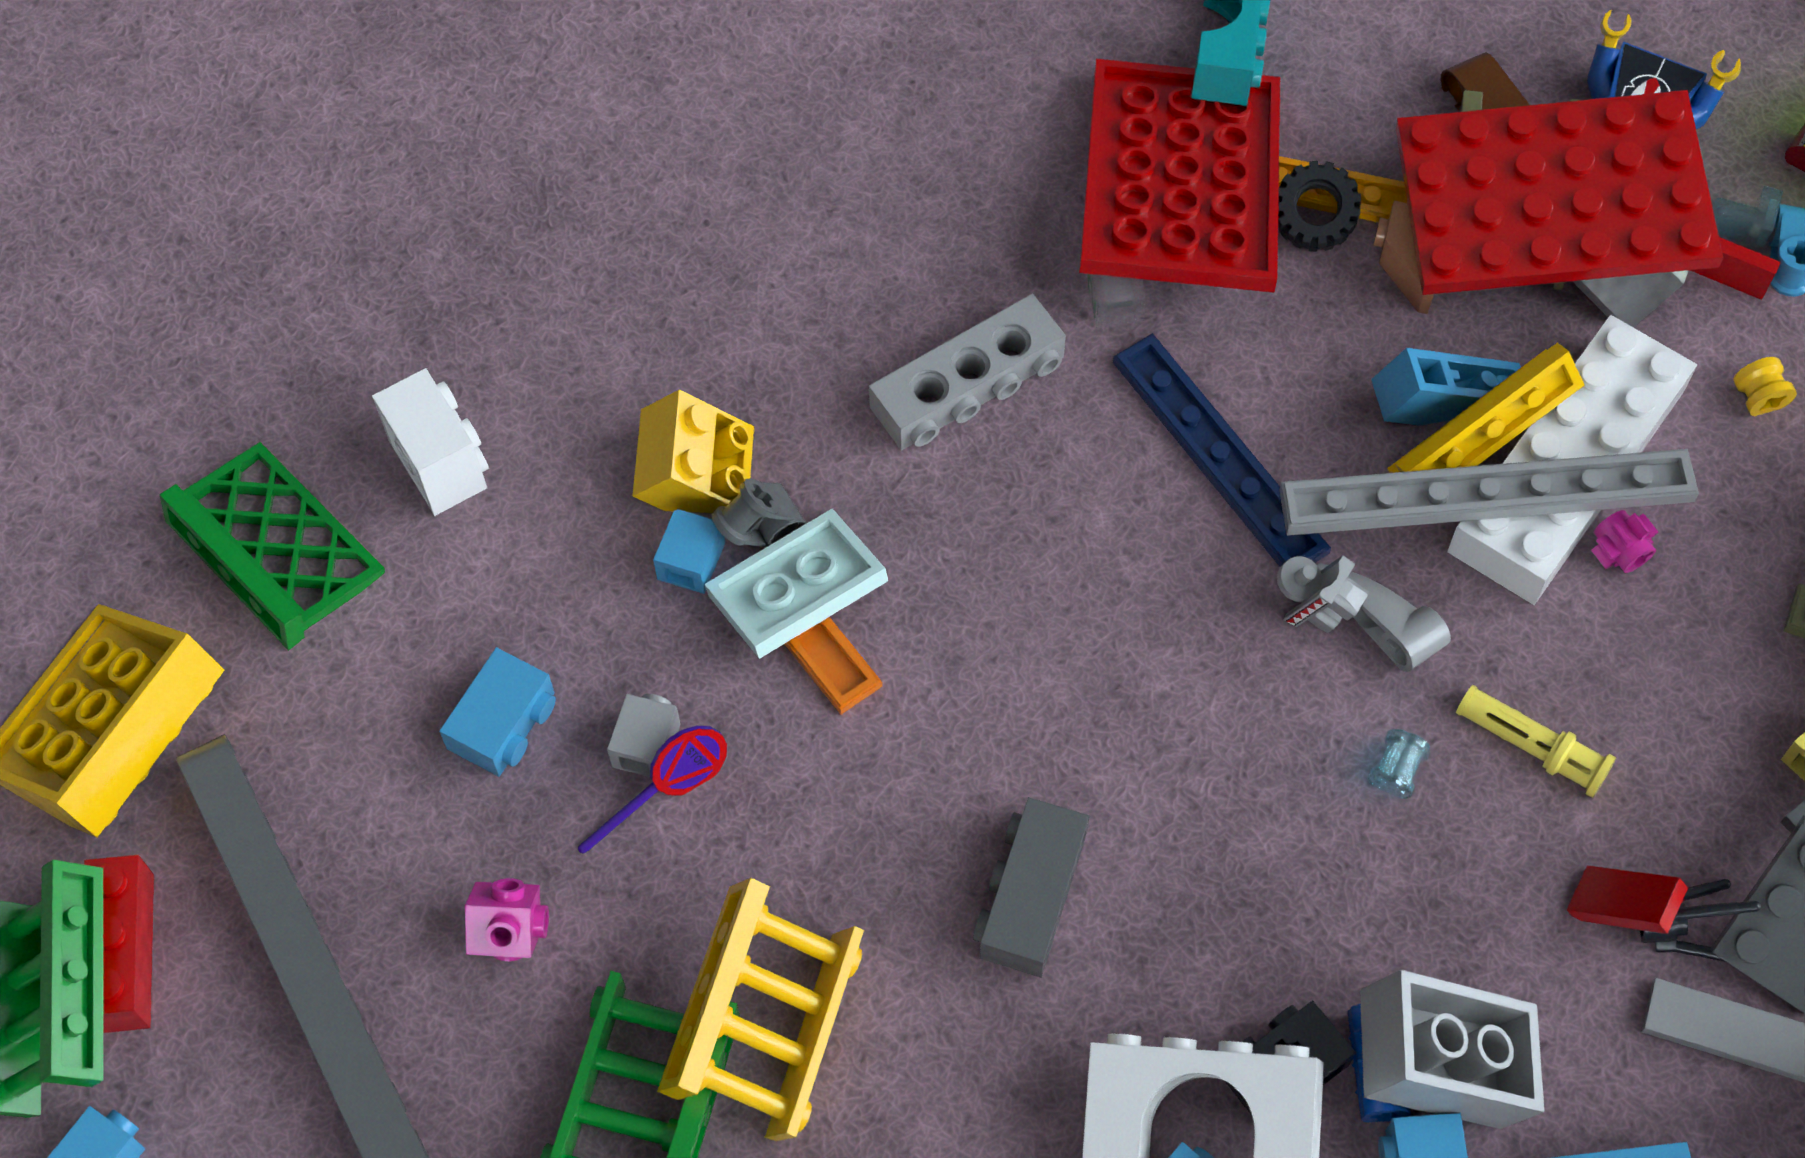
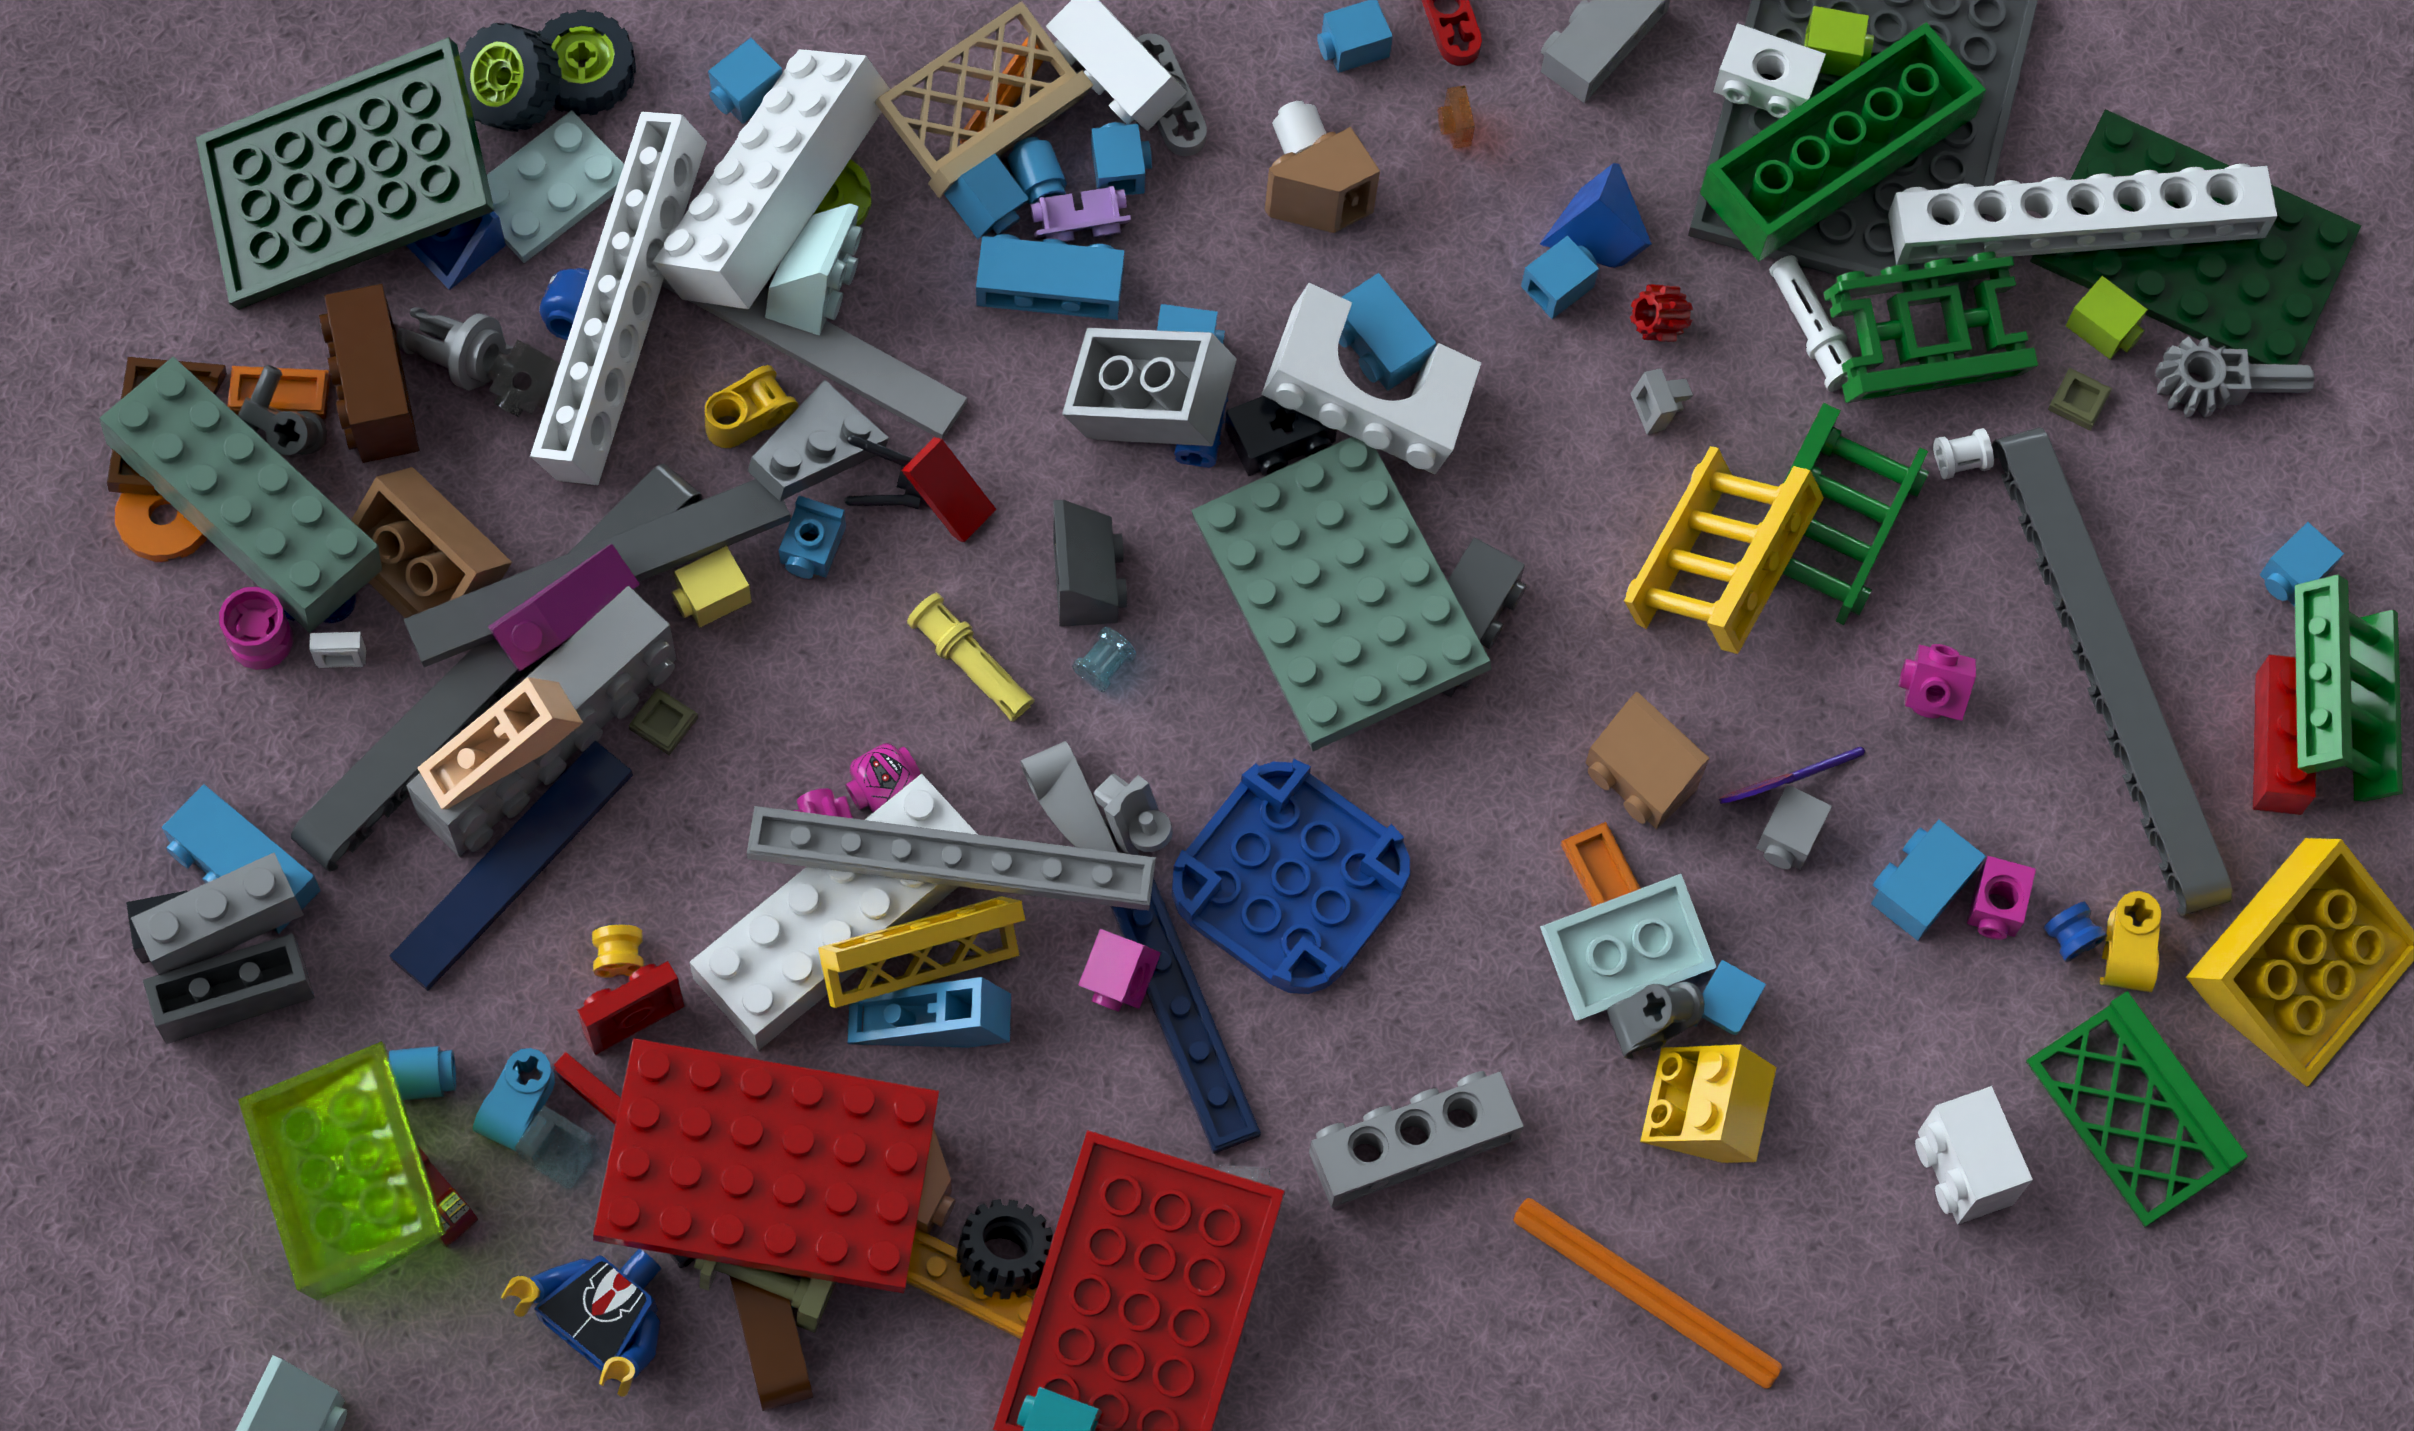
camera: 175 degrees left, 5 degrees up
none -> red plate [577,961,685,1055]
none -> dark azure brick [779,495,846,579]
none -> dark pink head [845,743,921,813]
none -> dark grey slope [1053,500,1127,626]
none -> dark pink brick [1078,929,1161,1012]
none -> blue tile [1172,759,1410,994]
none -> sand green plate [1191,437,1492,752]
none -> orange axle [1513,1198,1782,1389]
none -> medium nougat slope [1585,692,1710,829]
none -> dark pink brick [1967,856,2036,940]
none -> blue wheel [2043,901,2107,962]
none -> yellow piece [2100,891,2161,992]

